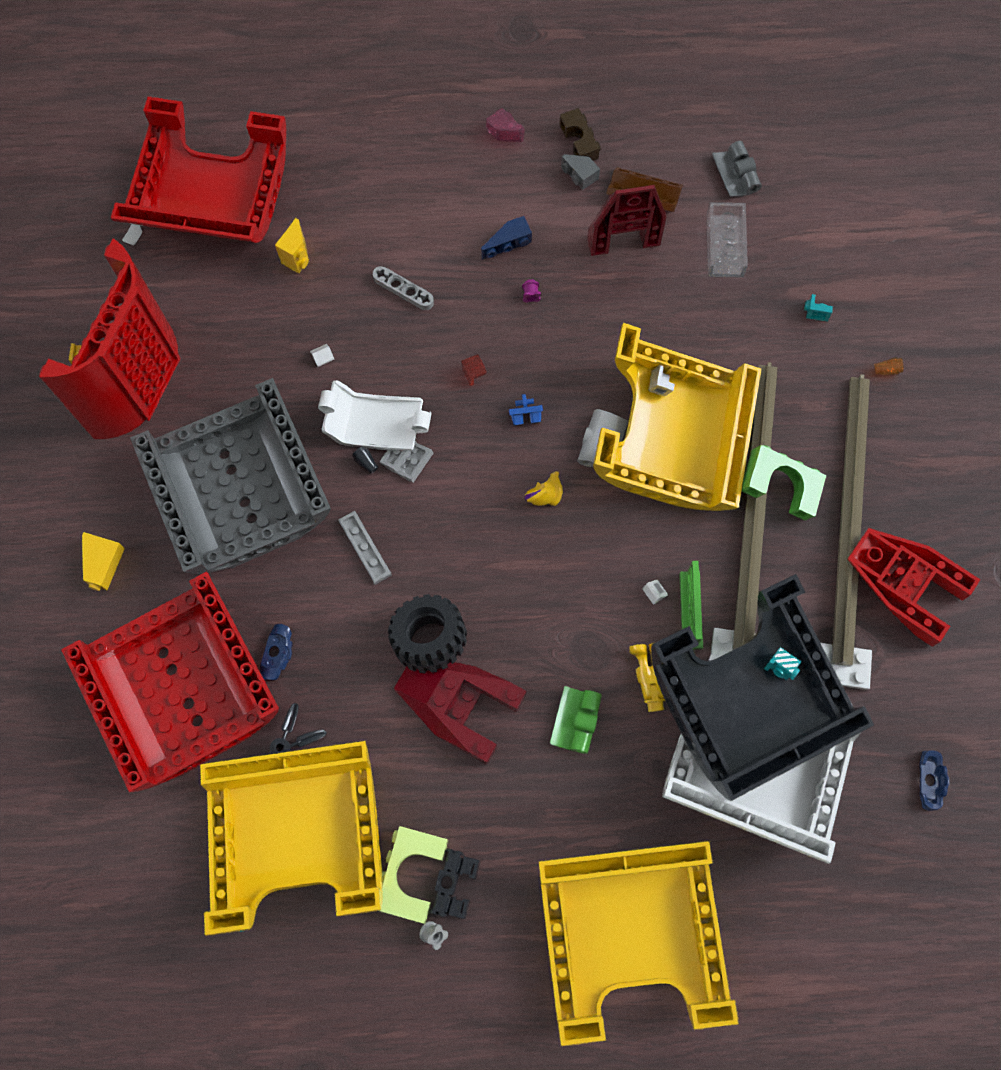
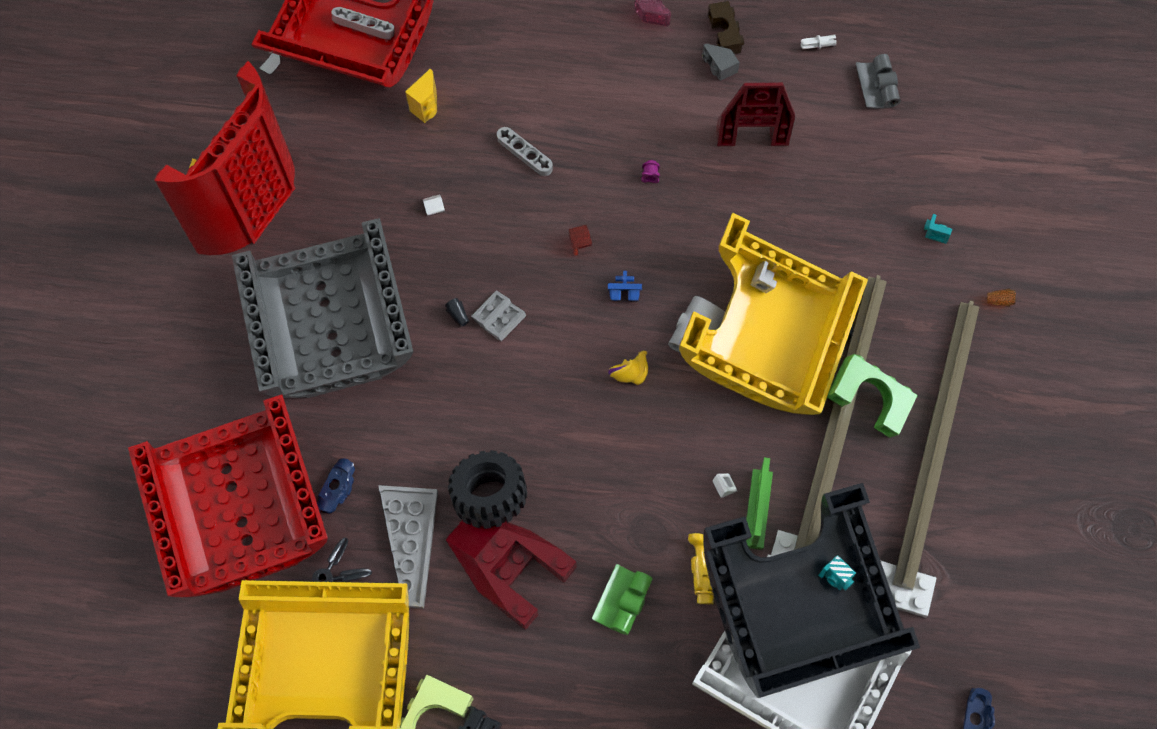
camera: 10 degrees right, 5 degrees down
yellow slope [82,532,125,591] -> none
white panel [318,380,432,451] -> none
light grey tile [338,511,392,585] -> none
dark blue slope [481,216,532,260] -> none
reddish brown slope [606,167,683,212] -> none
clear brick [707,202,748,277] -> none
red wedge [847,528,980,647] -> none
none -> light grey beam [331,7,394,39]
none -> light grey wing [378,485,438,609]
none -> white axle [801,35,836,49]

